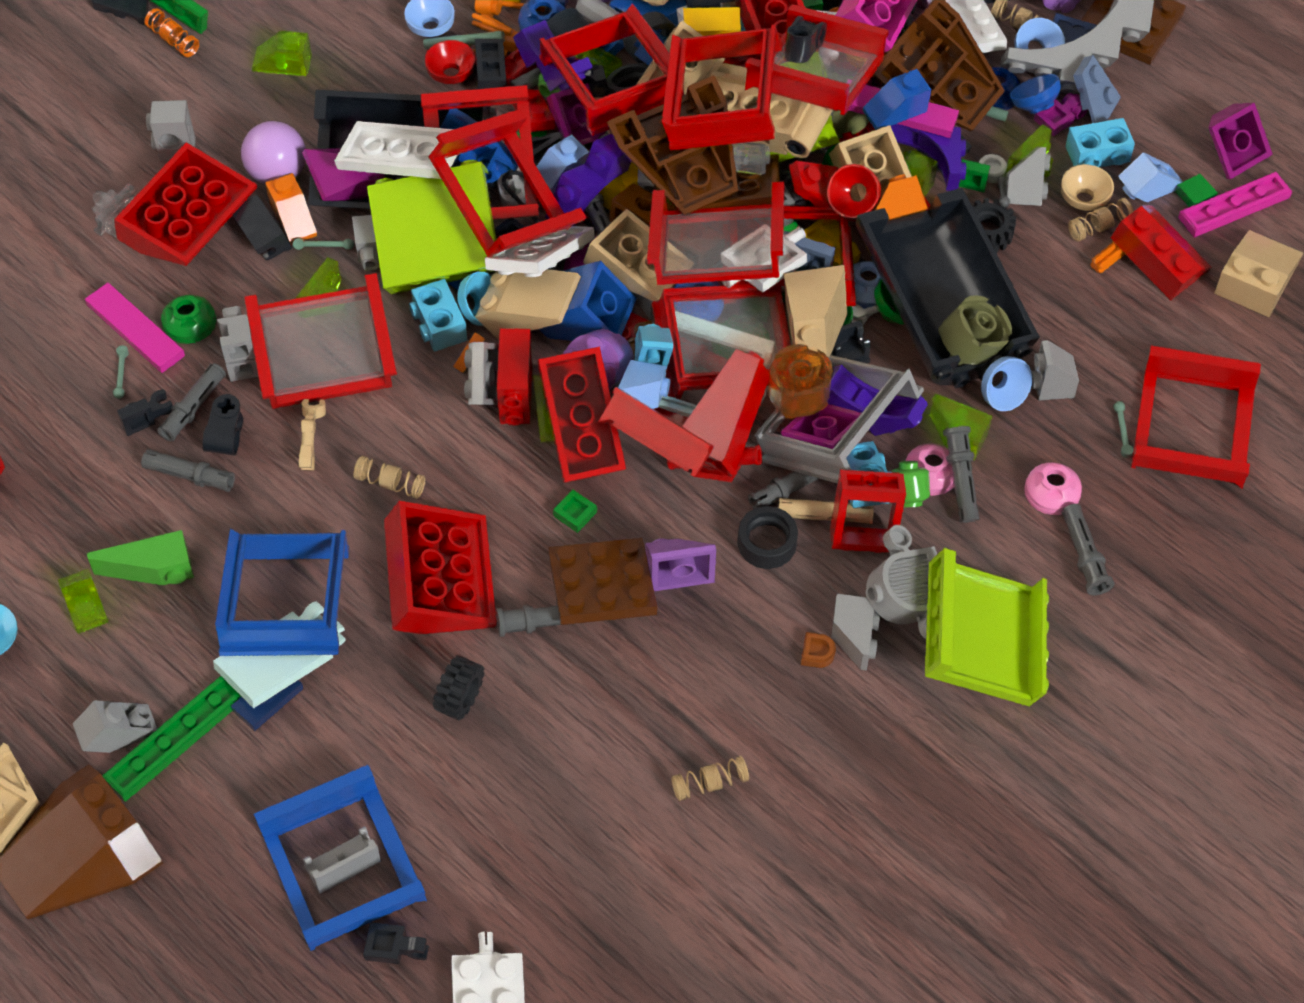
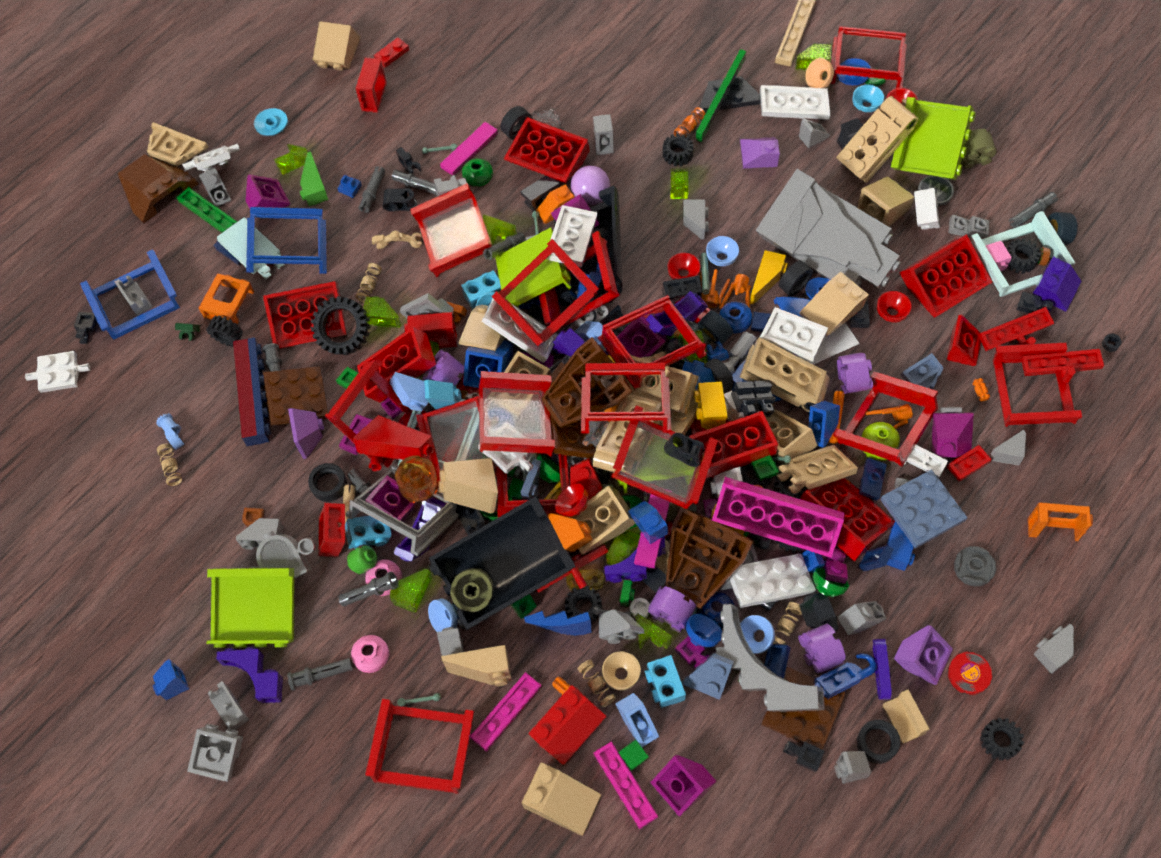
camera: 90 degrees right, 5 degrees up
none -> blue slope [153,659,189,700]
none -> light blue connector [156,413,184,450]
none -> dark green tile [175,323,200,341]
none -> white plate [182,144,240,171]
none -> light grey plate [187,724,243,782]
none -> orange window [198,273,254,324]
none -> light grey hinge [208,681,249,730]
none -> dark purple arch [217,647,283,704]
none -> brick [233,337,271,446]
none -> magenta slope [246,174,290,209]
none -> black tyre [311,297,371,355]
none -> blue tile [337,175,362,198]
none -> magenta plate [339,414,372,455]
none -> clear neon green slope [363,296,401,328]
none -> magenta tile [381,398,402,419]
none -> tan slope [441,645,512,686]
none -> dark pink tile [470,672,542,752]
none -> dark grey pin [483,232,526,260]
none -> black tyre [500,106,533,140]
none -> blue slope [524,611,592,635]
none -> medium lavender brick [648,586,696,633]
none -> black tyre [662,133,694,167]
none -> light grey slope [683,200,709,239]
none -> black plate [783,741,825,773]

